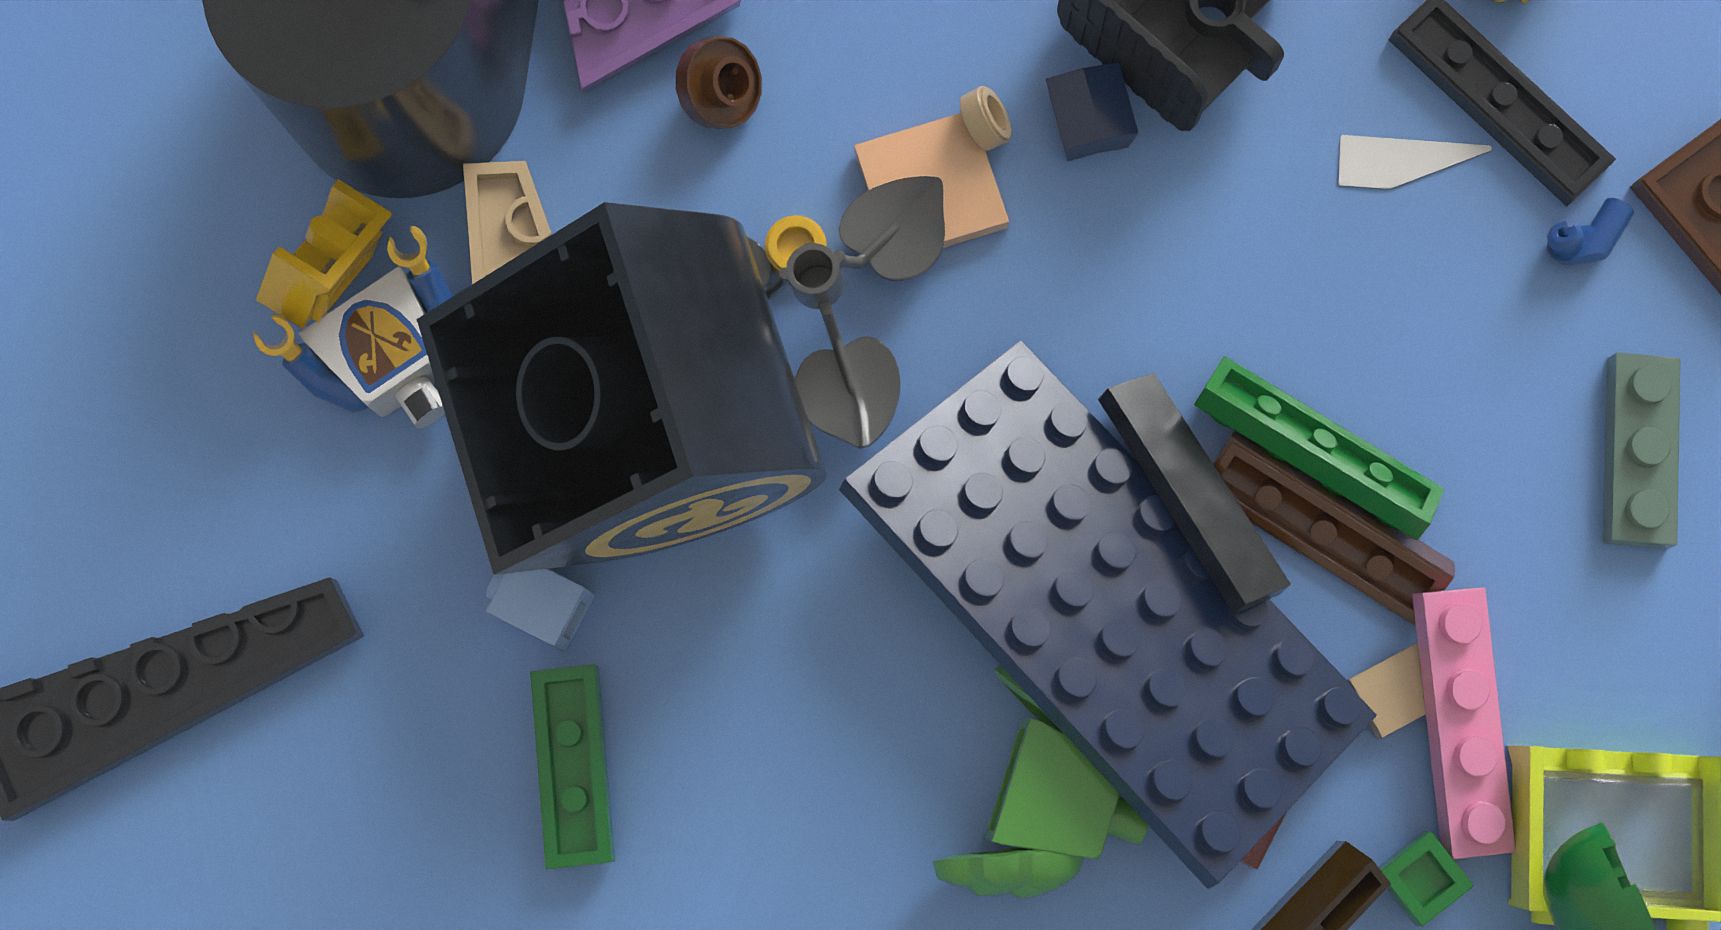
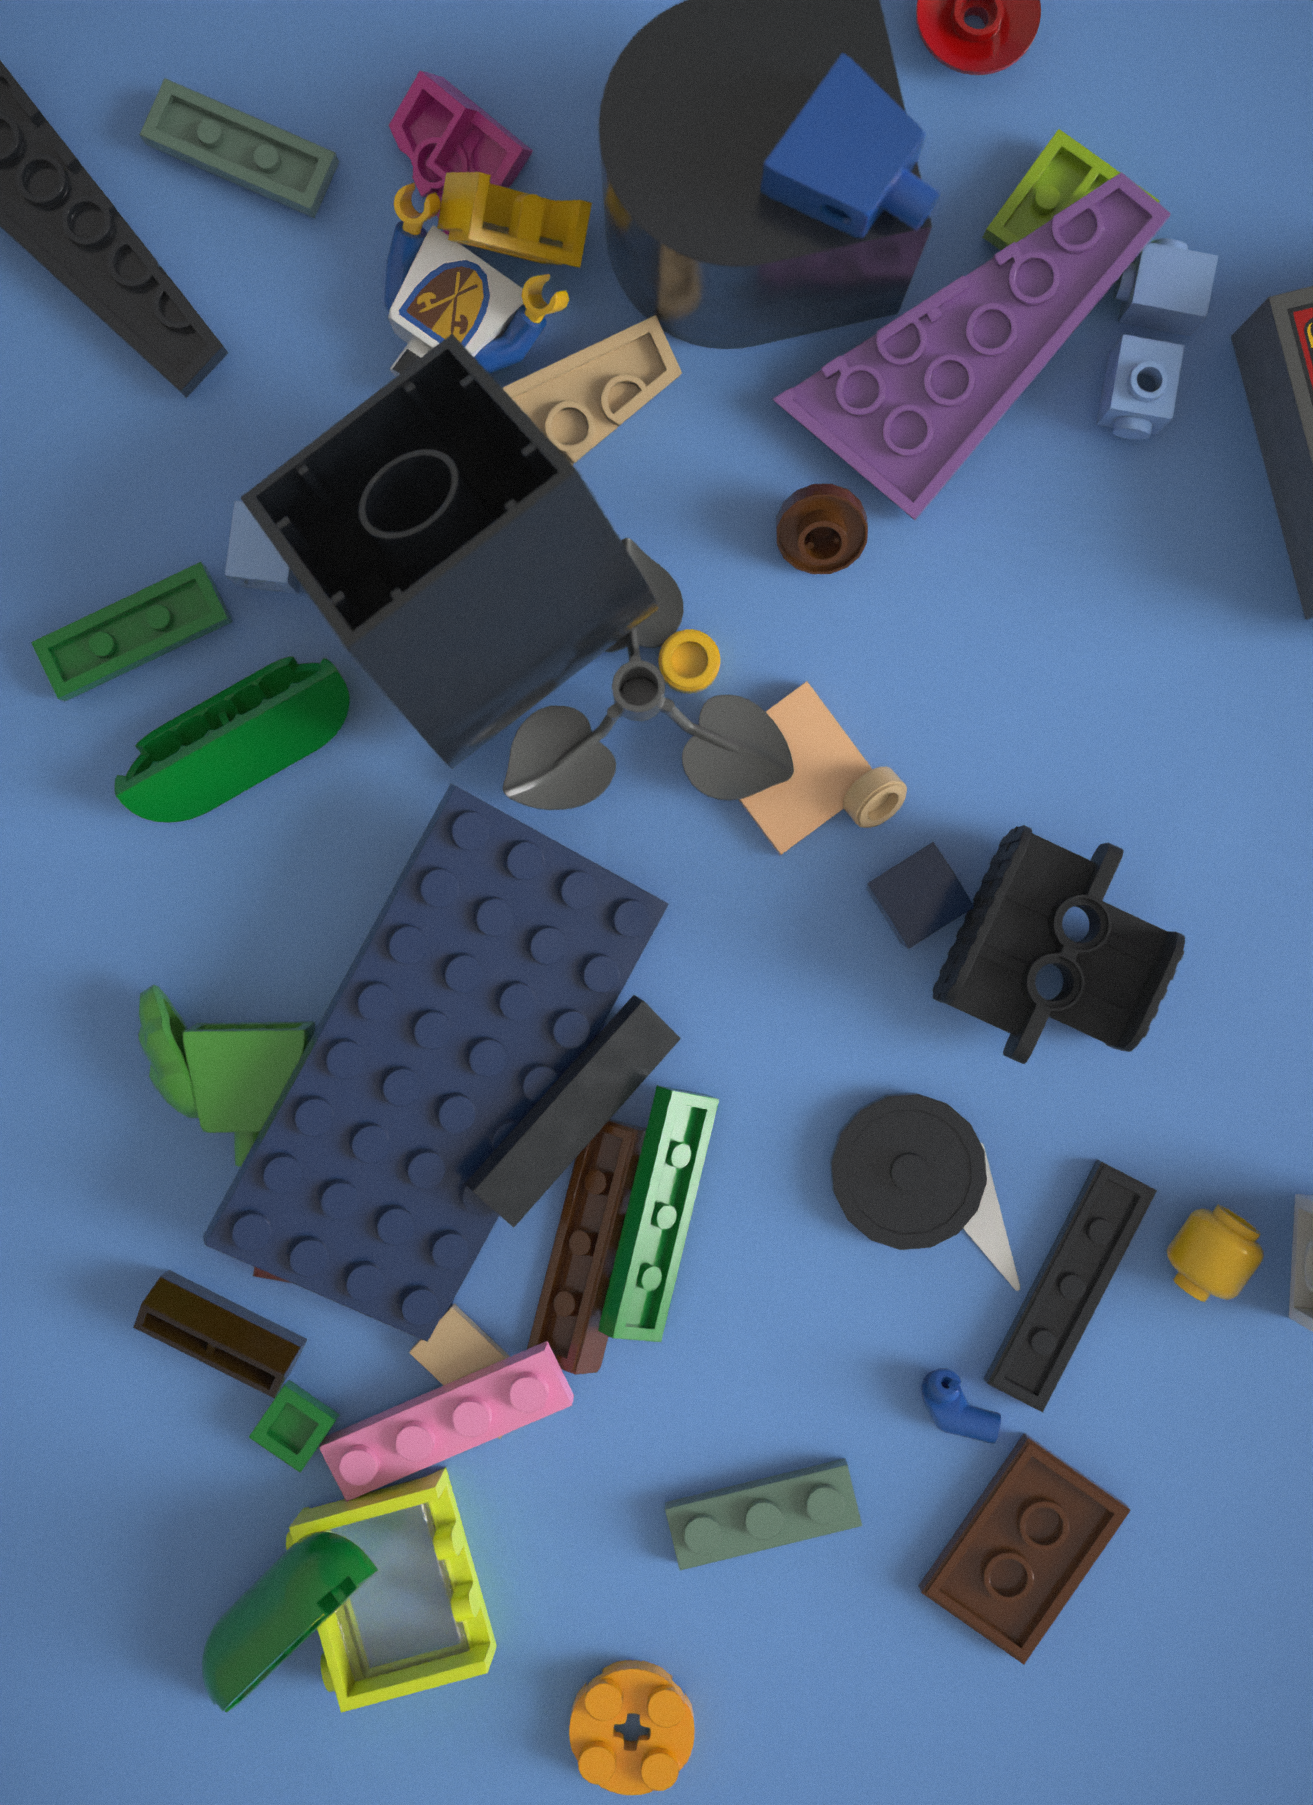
camera: 60 degrees right, 10 degrees up
none -> green brick [114,656,350,823]
none -> sand green plate [139,78,339,218]
none -> dark pink slope [388,70,533,245]
none -> black wheel [830,1093,987,1250]

